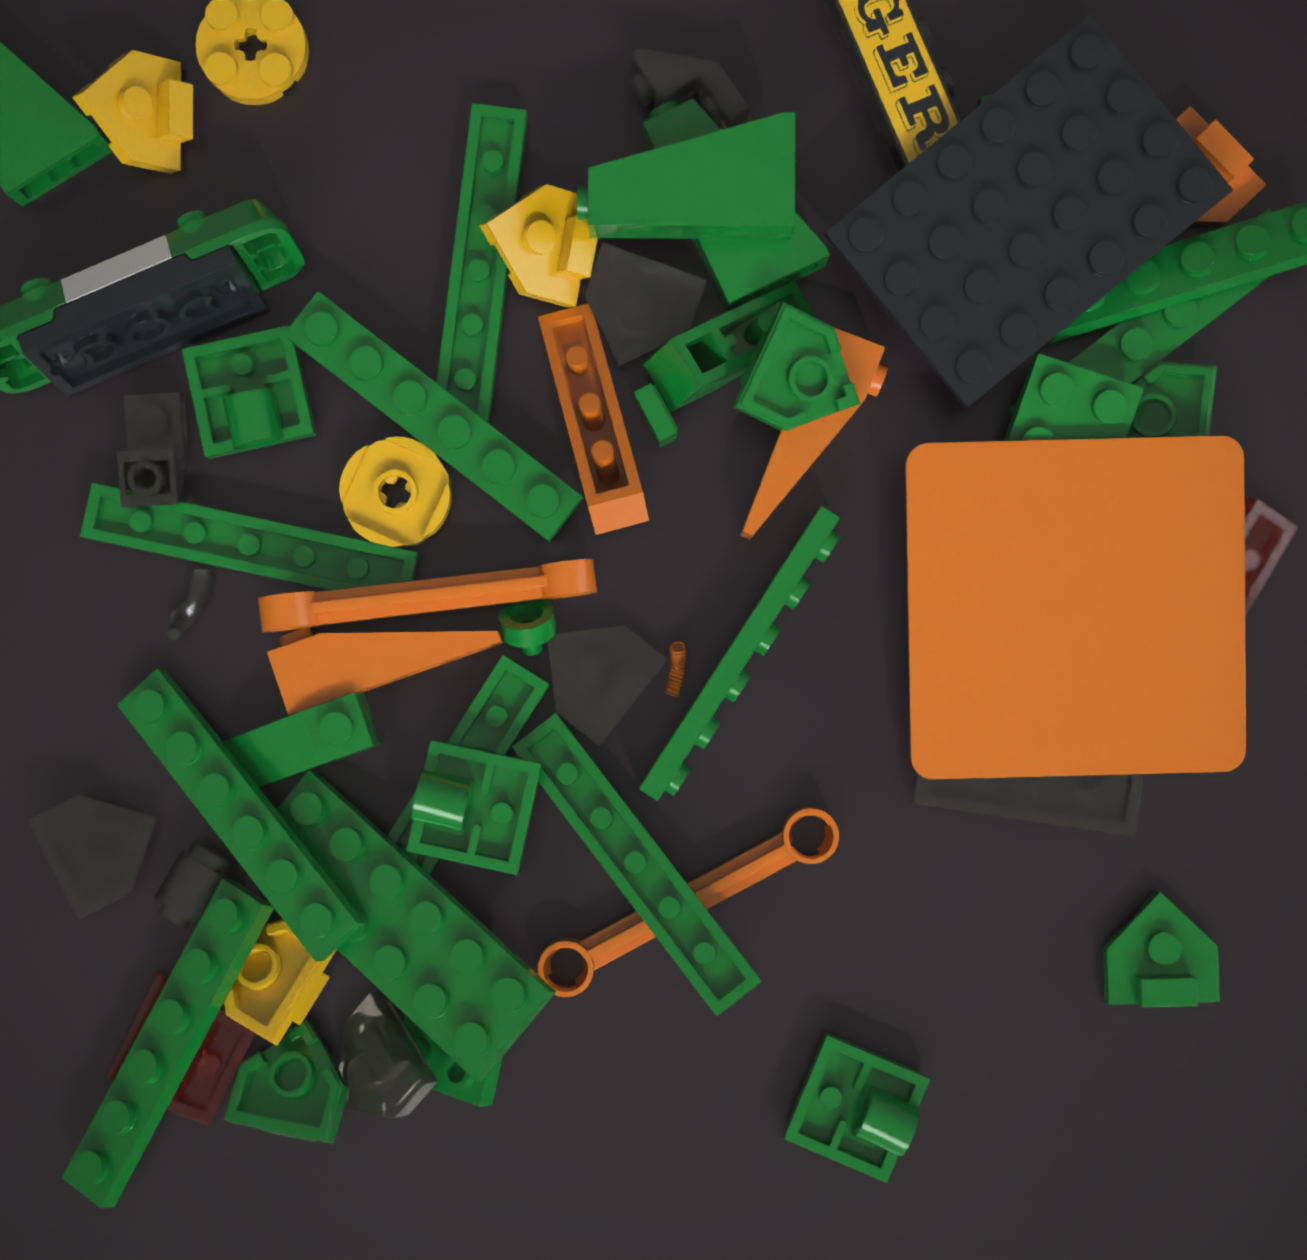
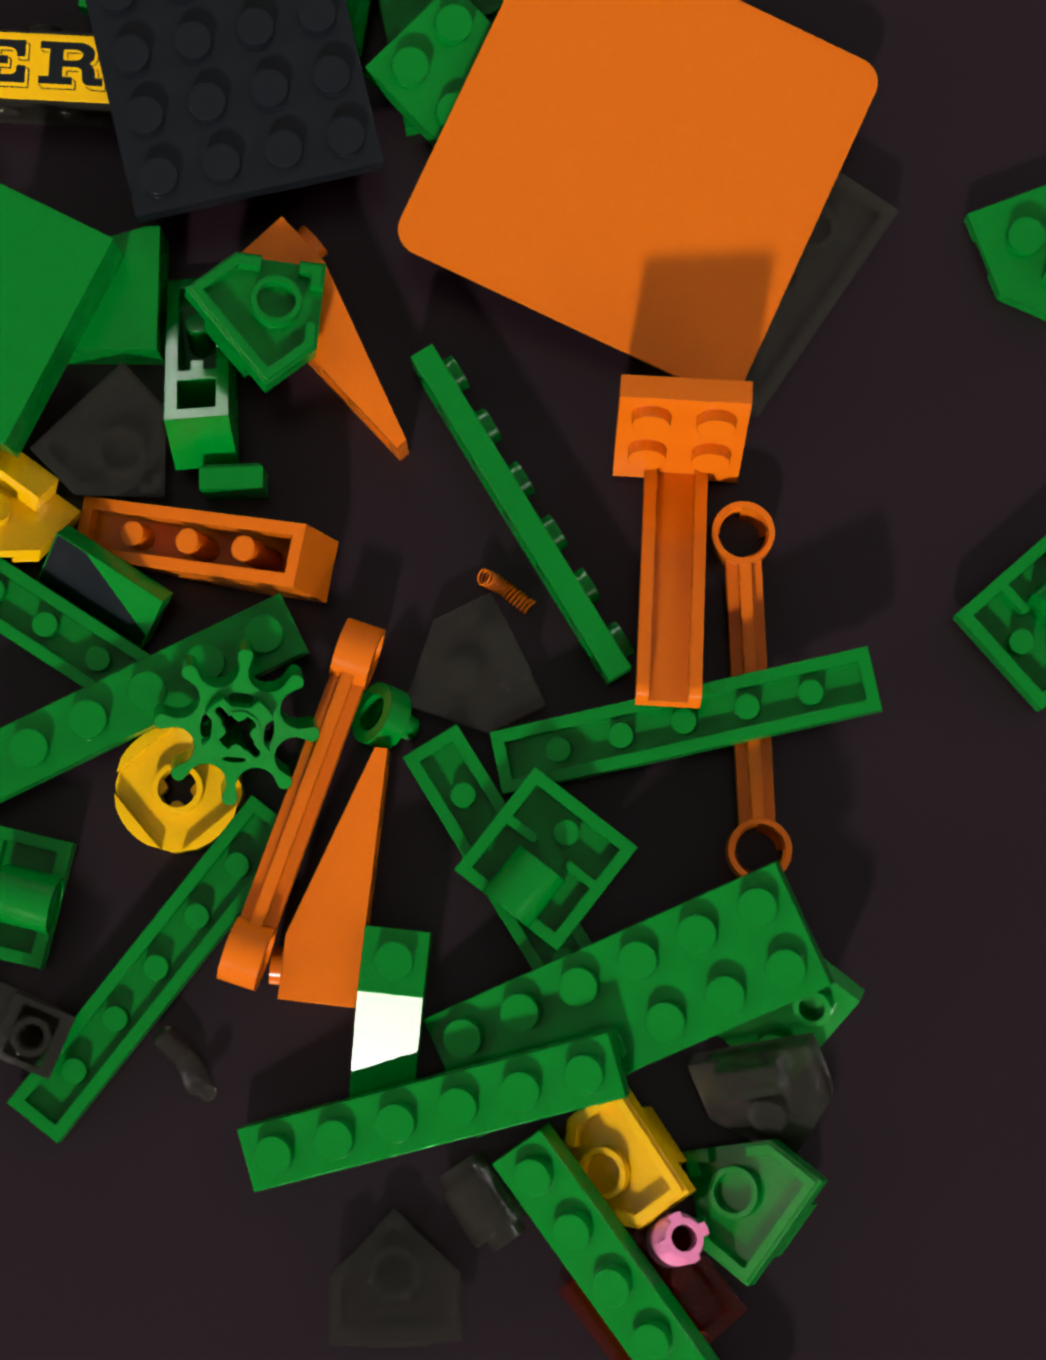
camera: 60 degrees left, 5 degrees down
none -> tile [37,525,173,649]
none -> green gear [154,639,319,805]
none -> orange bracket [612,374,753,709]
none -> bright pink hose [645,1211,709,1268]

